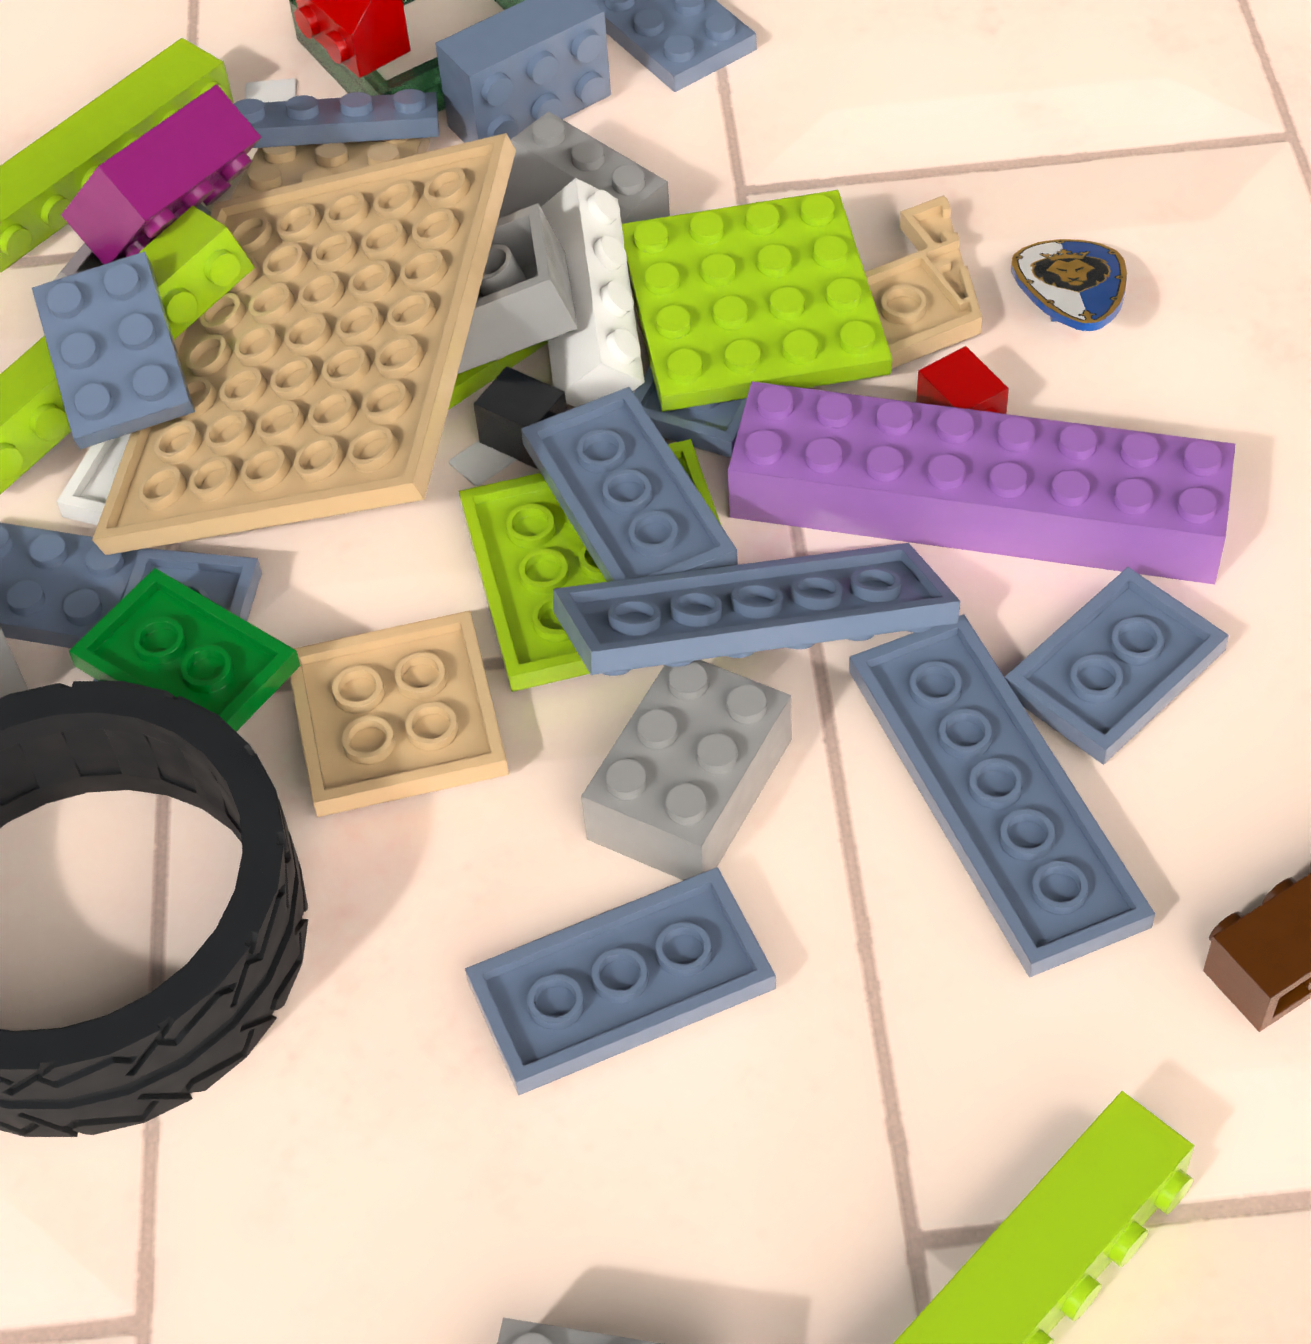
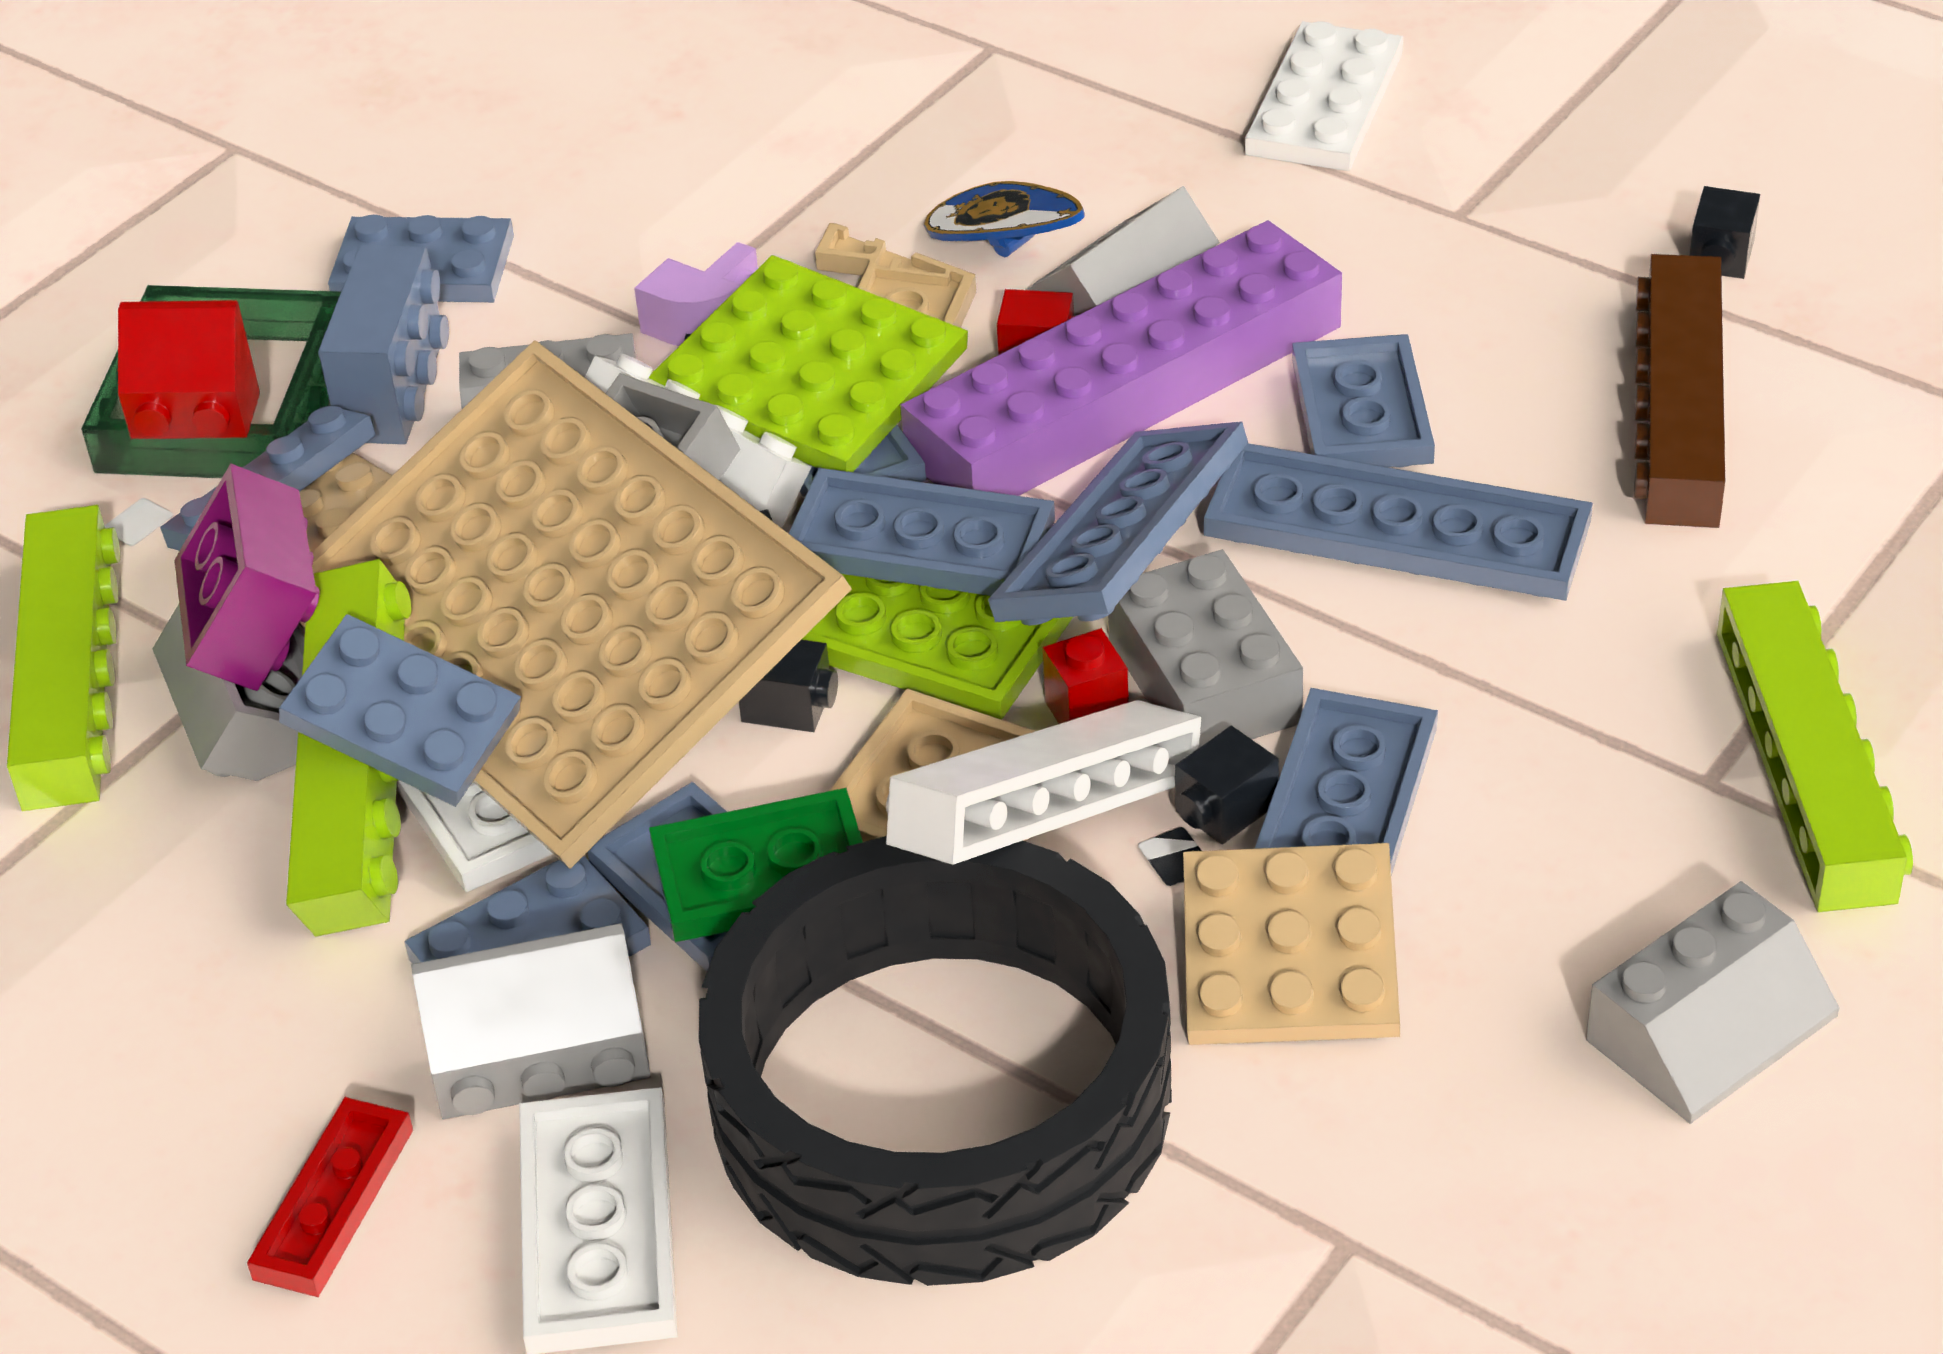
camera: 50 degrees left, 10 degrees down
none -> lavender brick [634,242,758,346]
none -> black brick [739,640,838,732]
none -> white brick [886,700,1201,865]
none -> slope [1025,186,1220,316]
none -> red brick [1042,628,1129,724]
none -> sticker [1138,827,1202,886]
none -> black brick [1175,725,1279,845]
none -> tan plate [1183,843,1400,1045]

